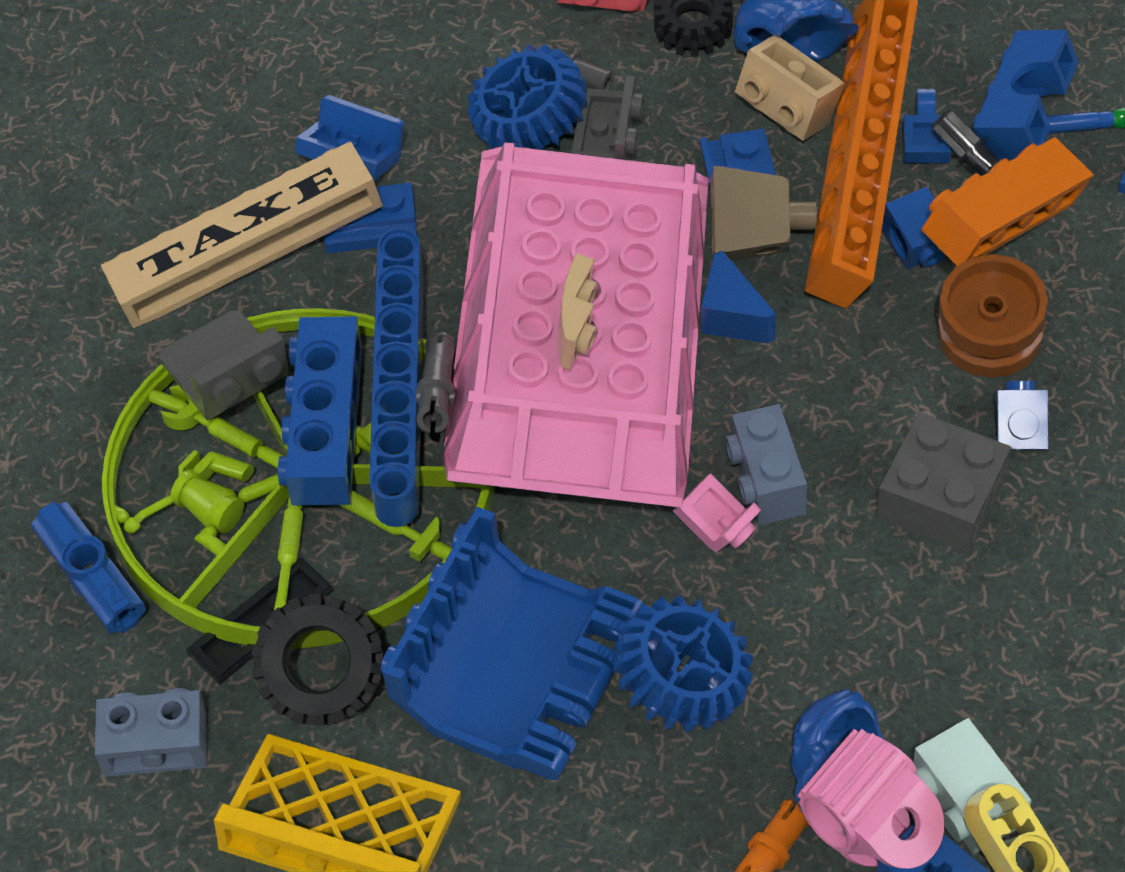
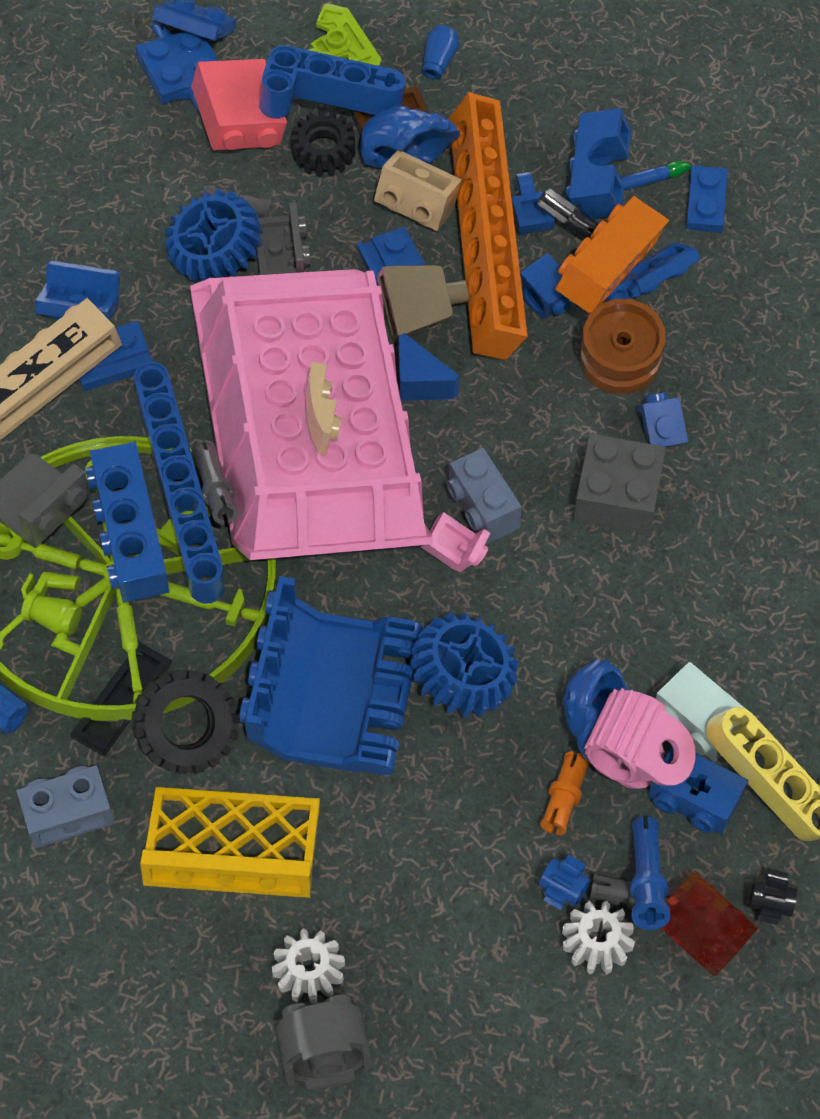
camera: 20 degrees left, 5 degrees up
none -> blue hinge [606,242,700,302]

